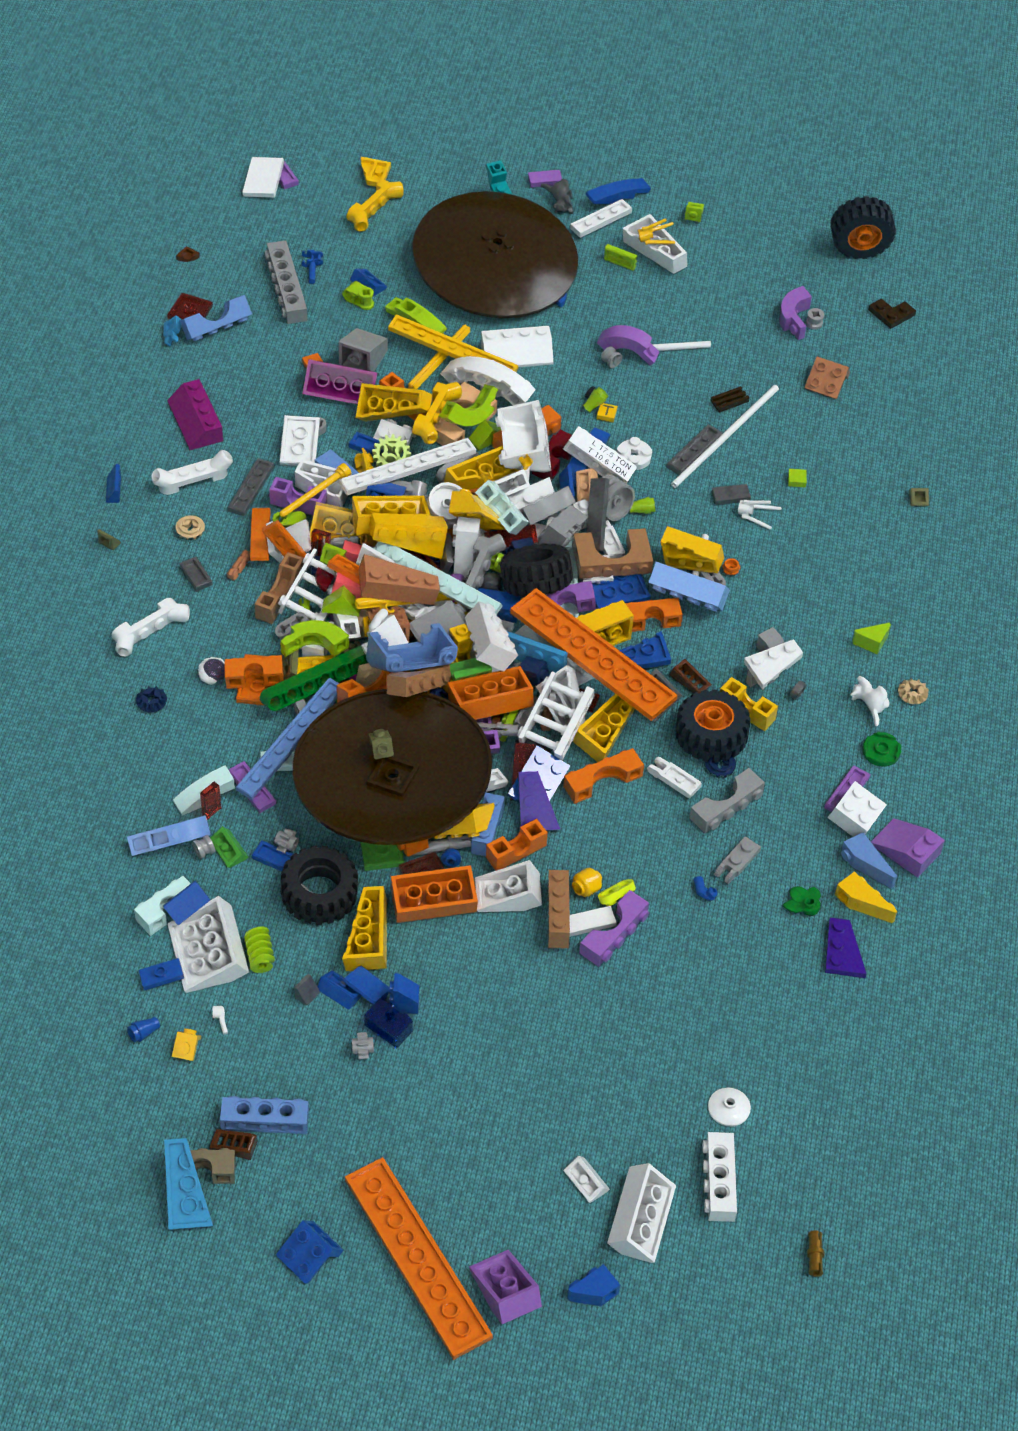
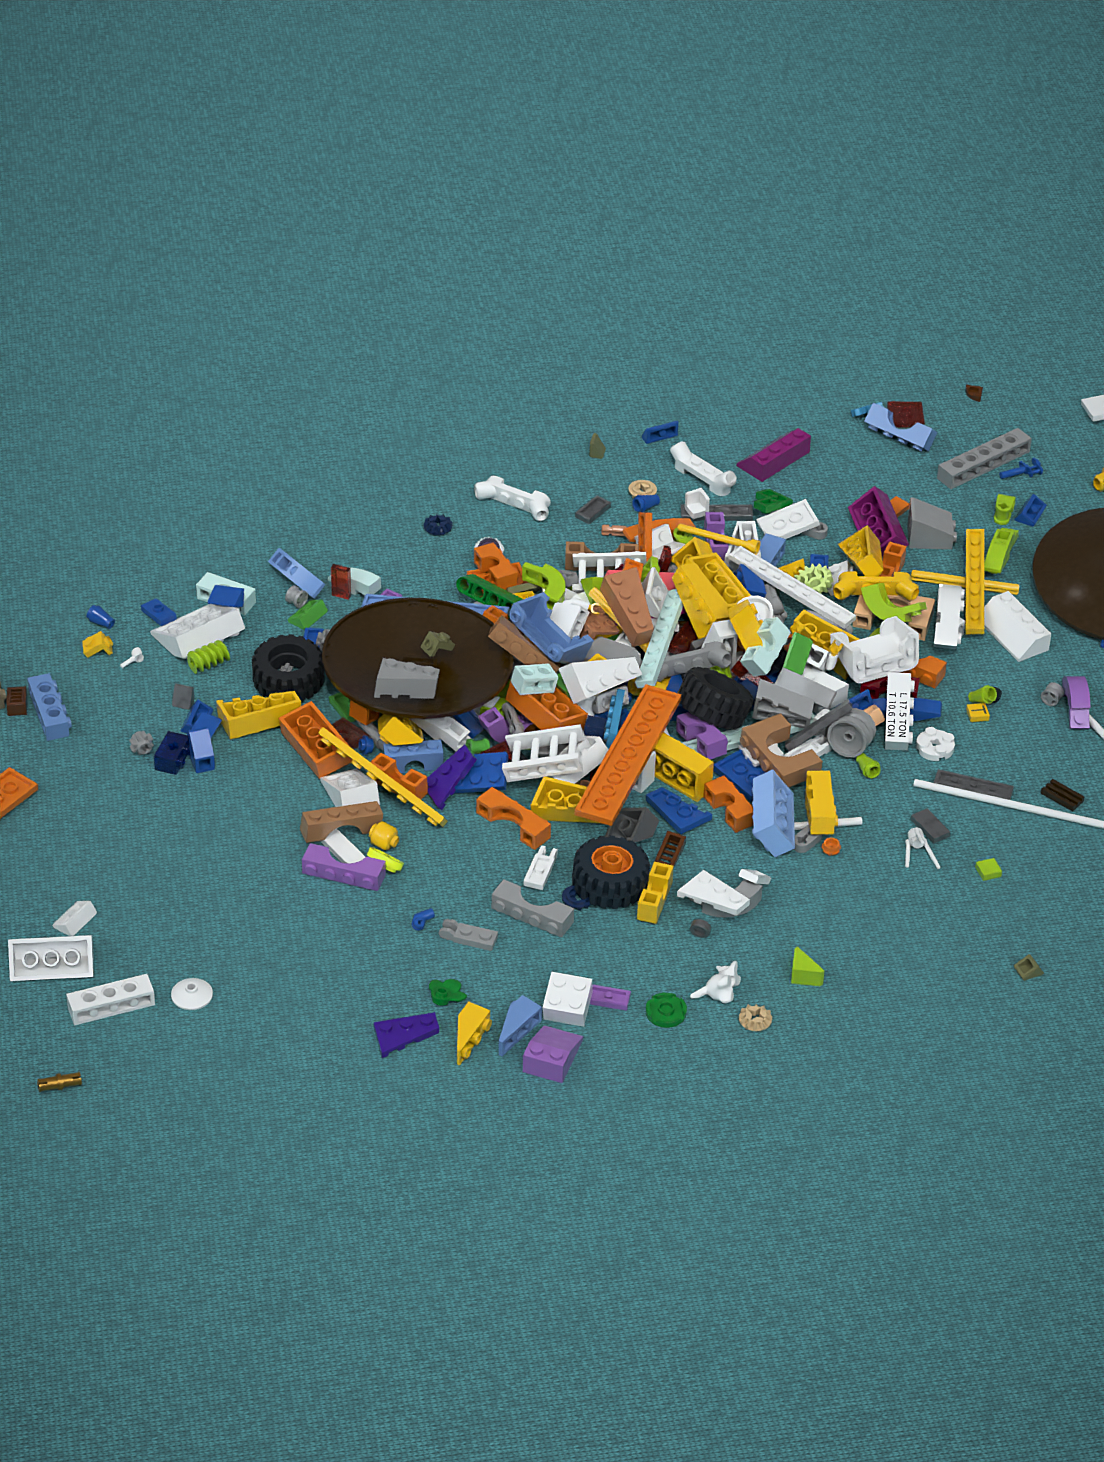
camera: 70 degrees right, 10 degrees down
none -> yellow plate [319,727,448,827]
none -> light grey wedge [374,658,440,699]
none -> bright green bush [466,738,490,754]
none -> light aqua brick [511,664,558,695]
none -> blue cone [632,494,660,512]
none -> white panel [685,488,710,519]
none -> white tile [739,869,771,884]
none -> green plate [754,489,793,514]
none -> bright green slope [783,632,813,675]

